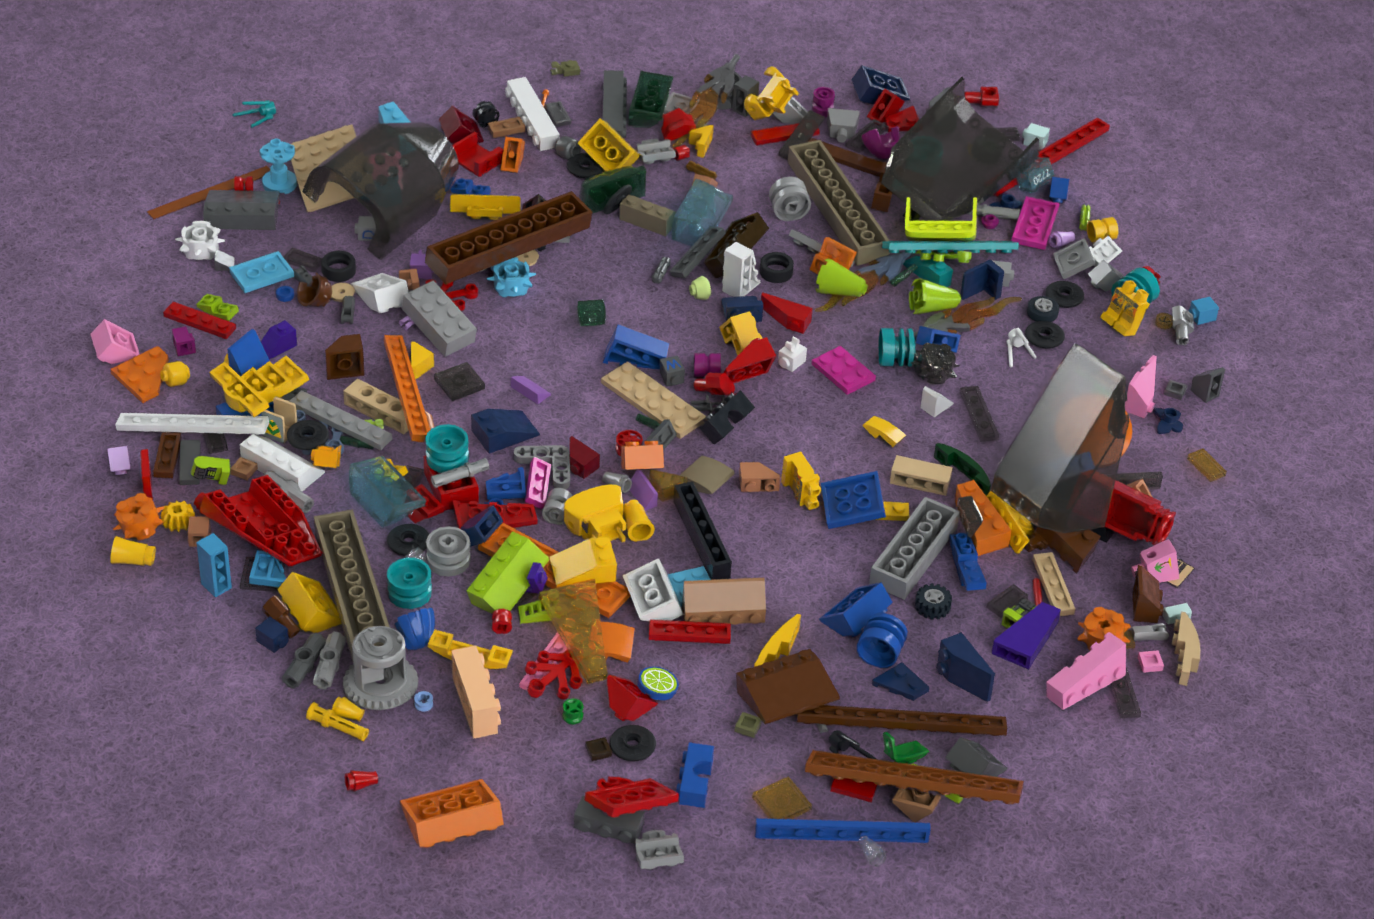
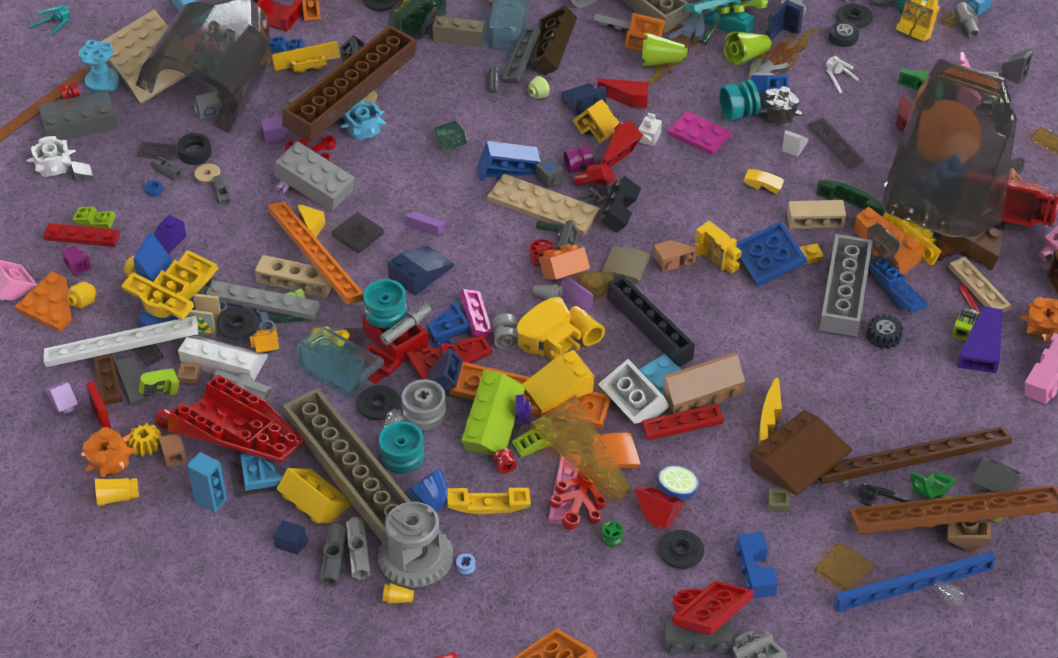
camera: 15 degrees left, 5 degrees up
medium azure plate [229,251,294,293] -> none
reddish brown piece [262,595,300,639] -> none
reddish brown helmet [297,272,332,307] -> none
yellow pin [306,702,369,741] -> none
reddish brown slope [325,334,364,380] -> none
white slope [351,273,409,313] -> none
nougat bracket [399,268,419,290] -> none
light nougat brick [452,646,501,739] -> none
light grey beam [514,445,570,490] -> none
dark red slope [569,436,600,479] -> none
dark brown tile [585,737,612,761] -> none
white wedge [722,242,761,297] -> none
black tyre [760,252,794,283] -> none
blue slope [819,582,893,637] -> none
red tile [831,778,877,803] -> none
blue wheel [856,613,908,668] -> none
dark blue wing [872,662,929,701] -> none
dark blue slope [936,632,995,702] -> none
clear smoke tile [986,584,1028,618] -> none
black wheel [1025,321,1065,348] -> none

